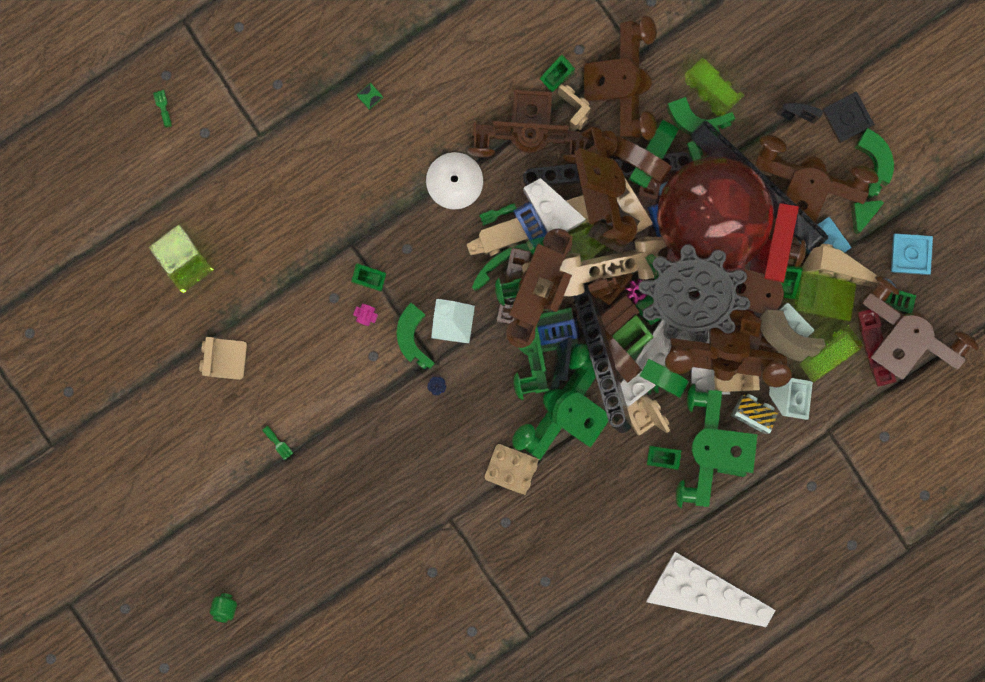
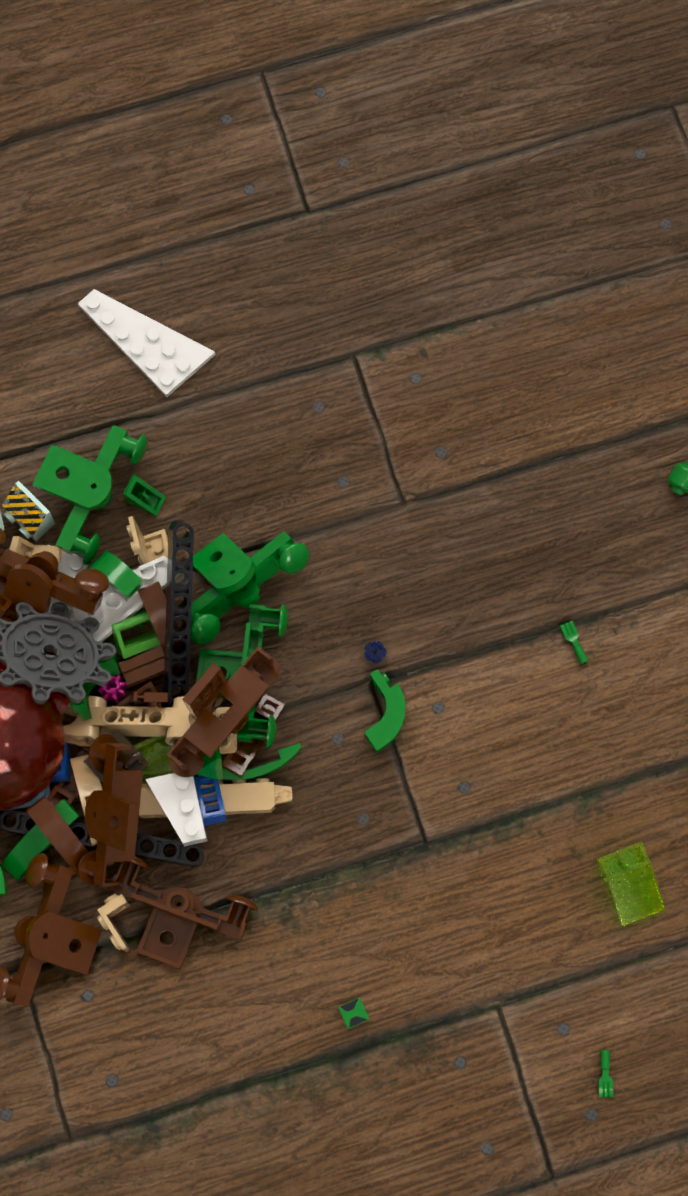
camera: 165 degrees left, 10 degrees down
tan bracket [199,337,247,380] -> none
green slope [351,263,386,291] -> none
dark pink gear [353,303,378,326] -> none
white dish [426,152,483,210] -> none
light aqua slope [431,299,475,344] -> none
green piece [479,203,517,226] -> none
tan bracket [485,444,539,495] -> none
blue slope [537,318,580,345] -> none
green slope [540,54,575,92] -> none
black slope [551,337,572,389] -> none

